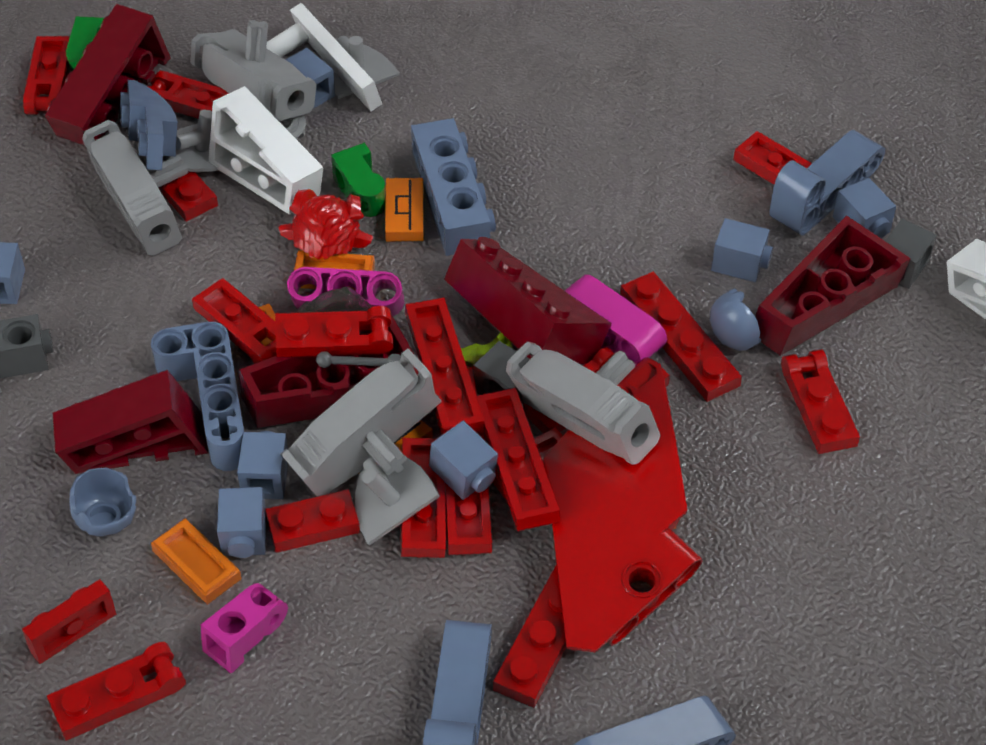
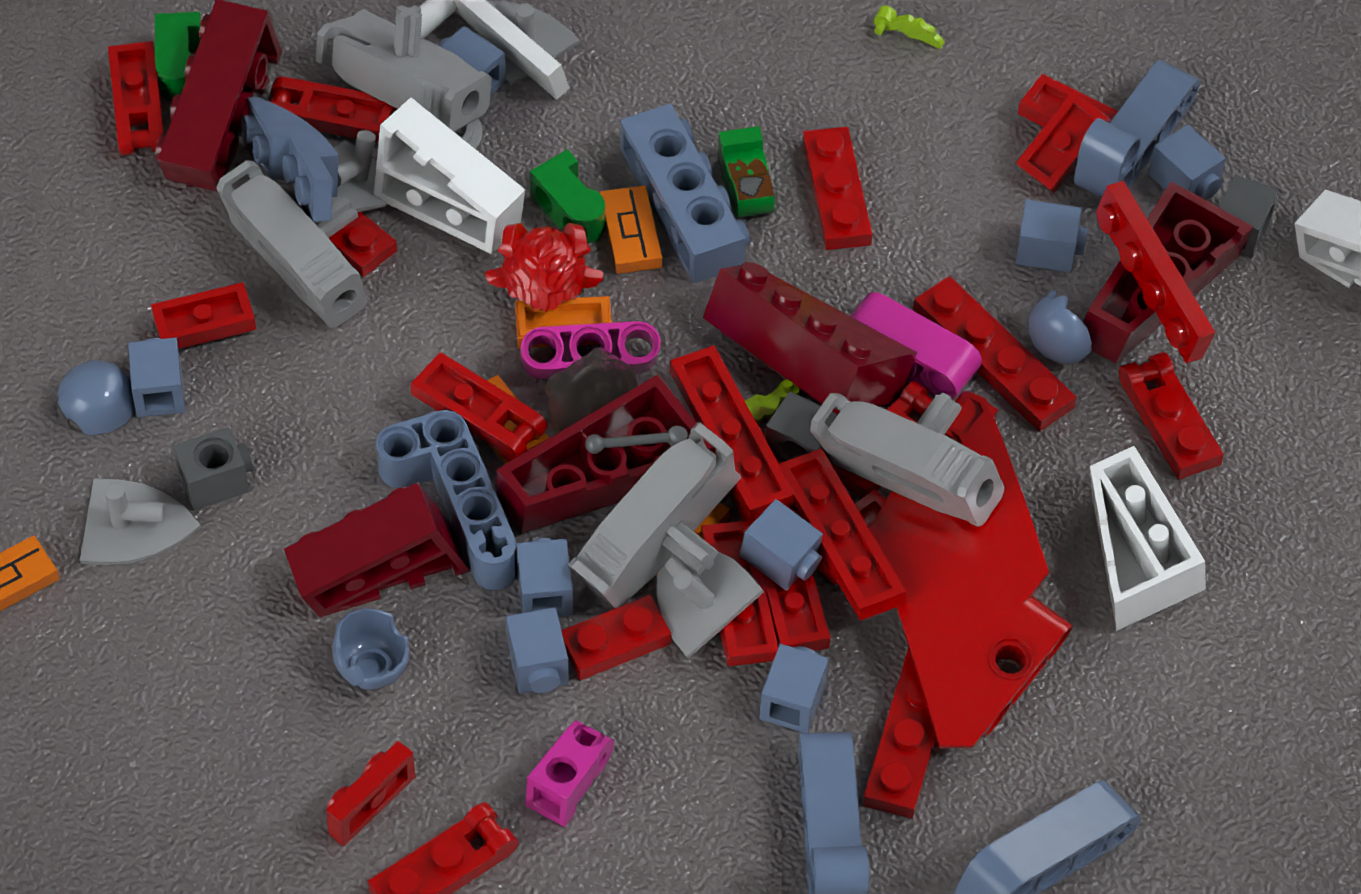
camera: 10 degrees left, 5 degrees up
orange tile [151,518,242,605] -> none
red plate [275,306,393,357] -> none
none -> red plate [150,282,257,349]
none -> green leg [717,126,775,218]
none -> sand blue brick [759,644,829,733]
none -> red plate [802,126,872,250]
none -> lime piece [873,6,945,49]
none -> red plate [1016,90,1111,194]
none -> white wedge [1090,446,1206,631]
none -> red plate [1096,180,1216,364]

